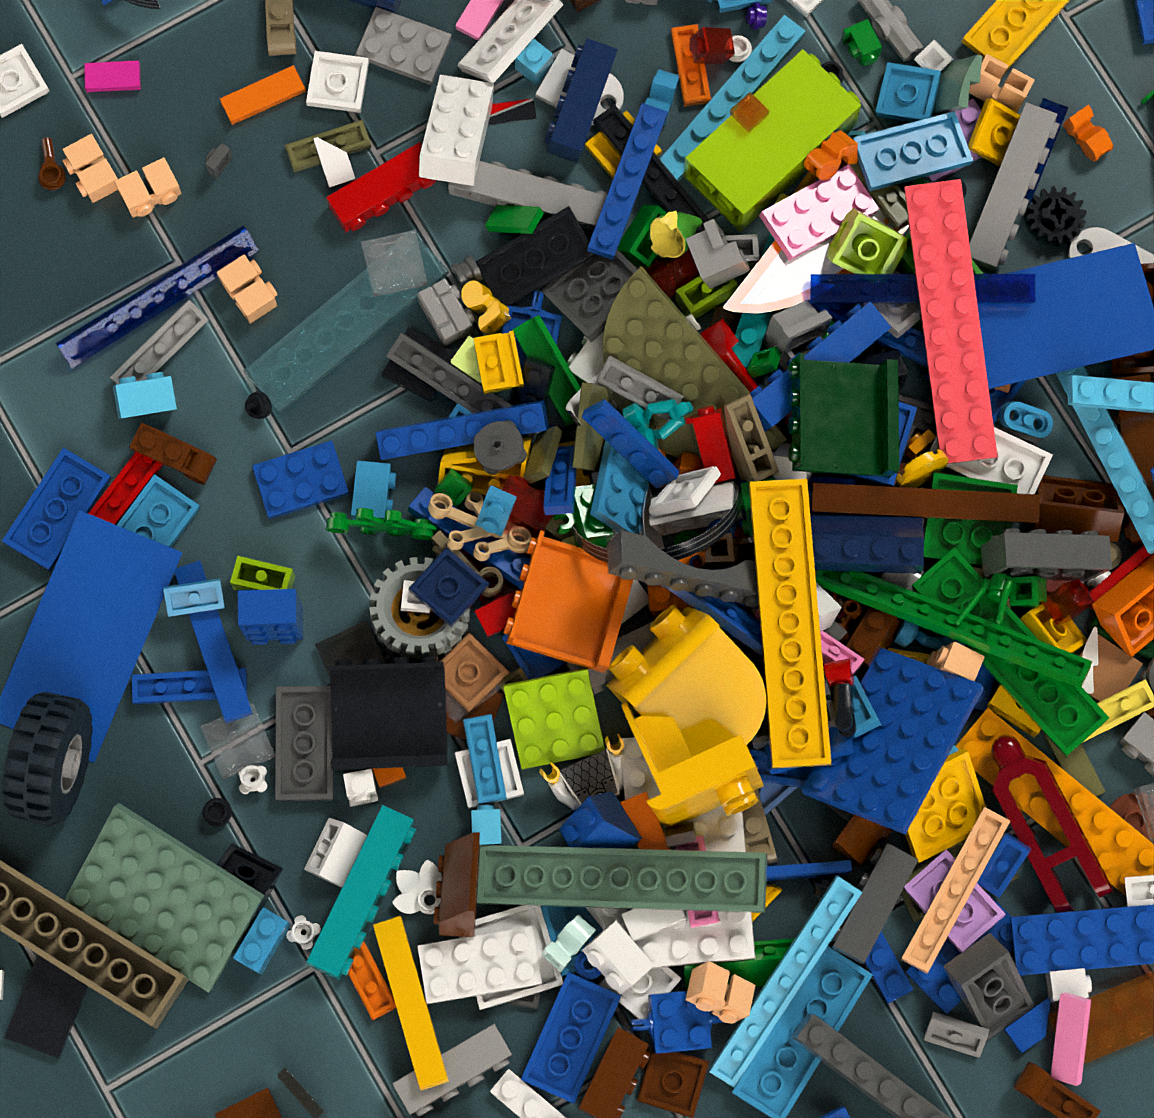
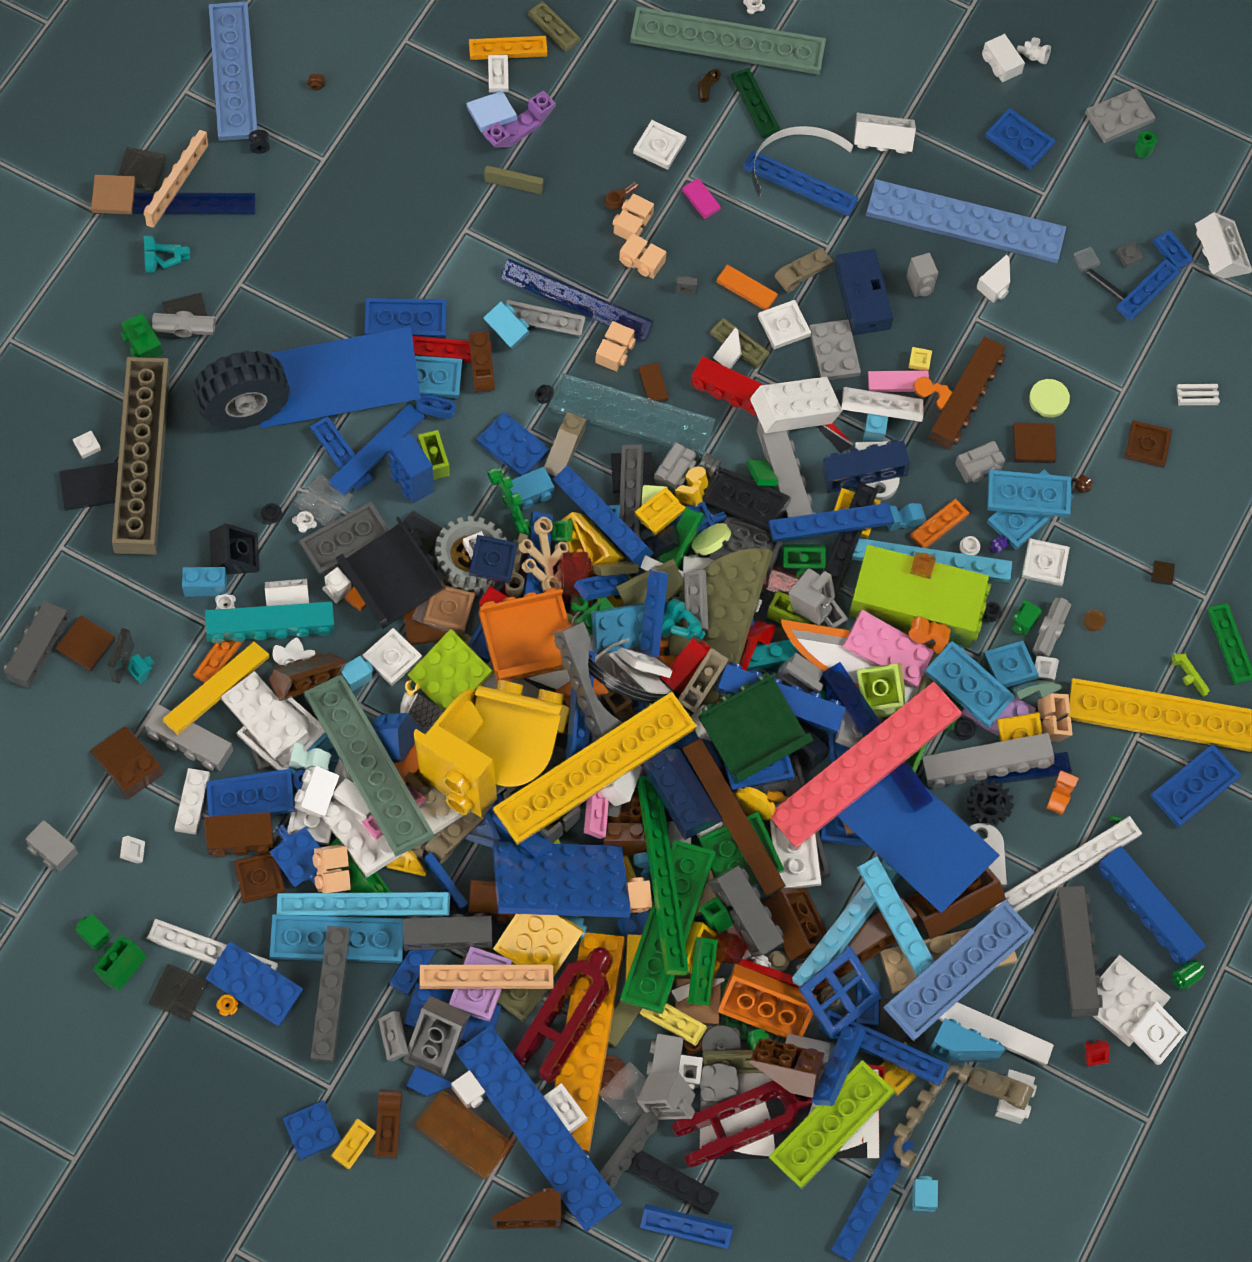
camera: 55 degrees right, 10 degrees down
sand green plate [64,803,265,993] -> none
dark azure plate [163,578,225,617] -> none
clear plate [361,230,428,297] -> none
dark azure tile [463,714,507,805] -> none
dark grey piece [473,420,527,475] -> none
dark azure plate [476,485,517,536] -> none
light yellow hat [650,211,702,258] -> none
clear red brick [689,27,735,65] -> none
green tile [747,346,782,378] -> none
black piece [824,658,856,737] -> none
dark azure plate [830,676,881,738] -> none
green plant [954,573,1014,625] -> none
blue plate [977,833,1031,898] -> none
dark azure plate [999,401,1053,438] -> none
bright pink tile [1051,992,1091,1086] -> none
none -> teal tile [127,654,154,684]
none -> blue plate [416,394,456,419]
none -> dark tan slope [544,412,586,478]
none -> reddish brown tile [638,363,669,405]
none -> green plate [688,937,718,1006]
none -> yellowish green tile [692,523,731,555]

